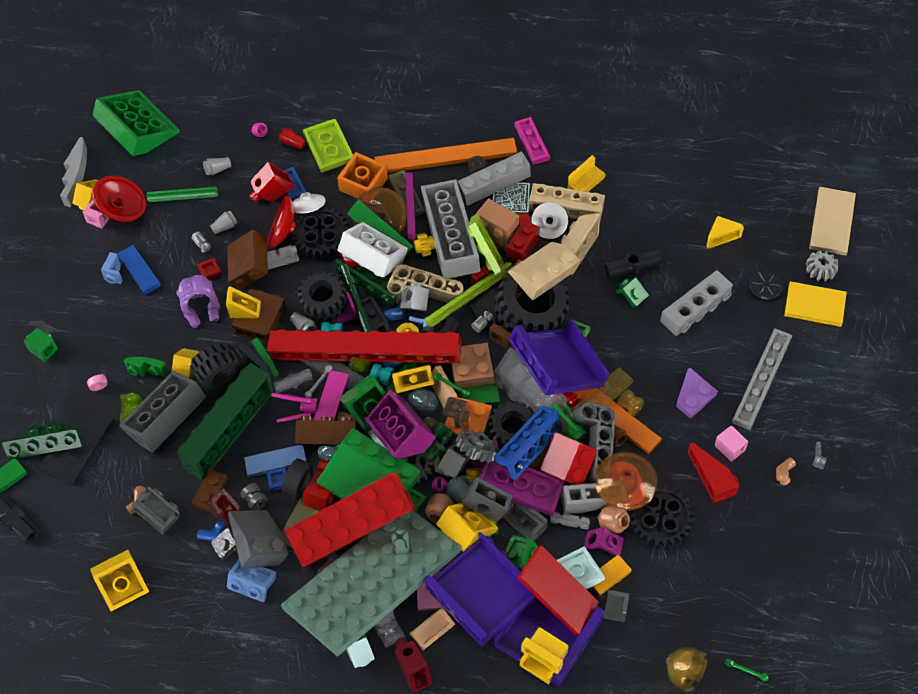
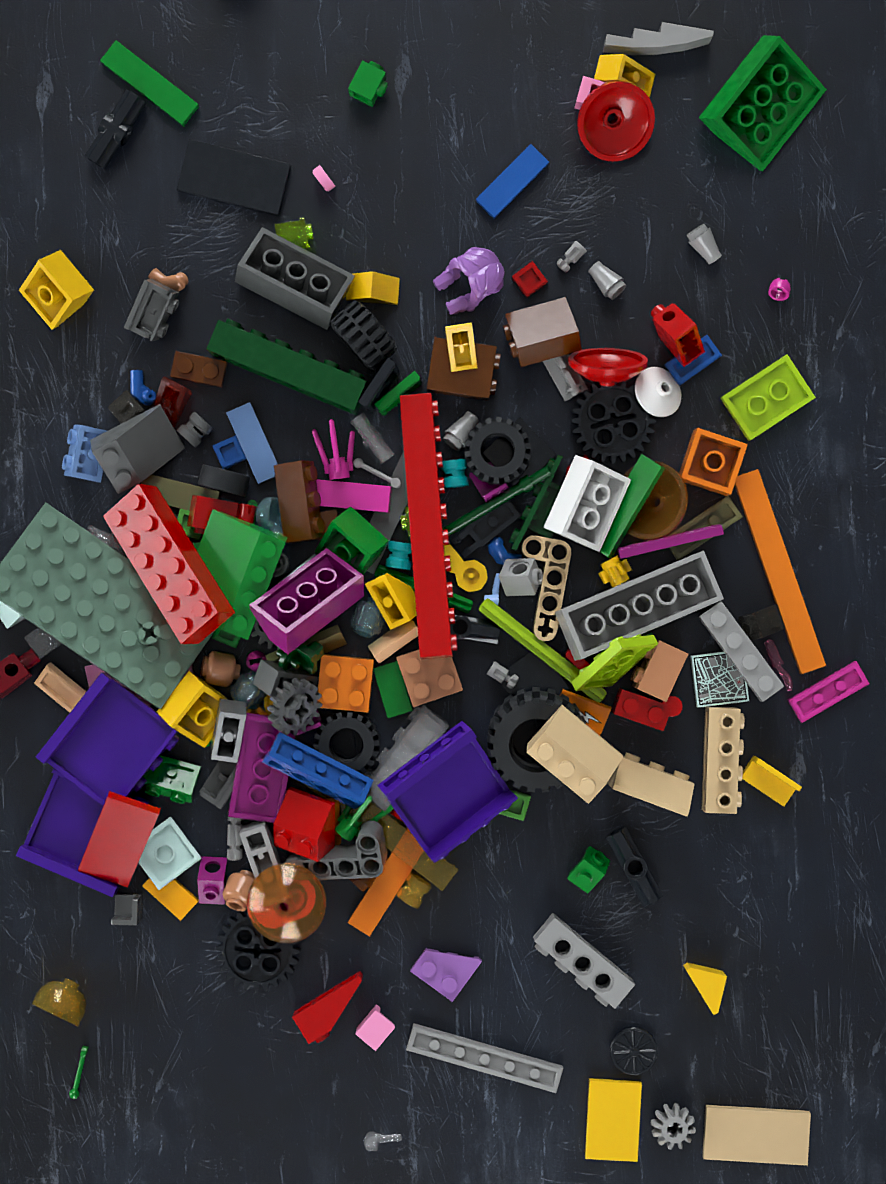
camera: 75 degrees right, 30 degrees up
dark green bracket [2,422,83,460] -> none
medium blue bracket [101,252,123,284] -> none
green slope [124,357,168,378] -> none
green axle [147,186,218,202] -> none
red cone [279,128,306,150] -> none
green hinge [434,372,470,397] -> none
clear smoke bracket [443,397,471,429] -> none
reddish brown plate [489,323,519,356] -> none
yellow plate [520,627,569,684] -> none
white dish [532,202,568,239] -> none
nougat arm [776,457,796,486] -> none

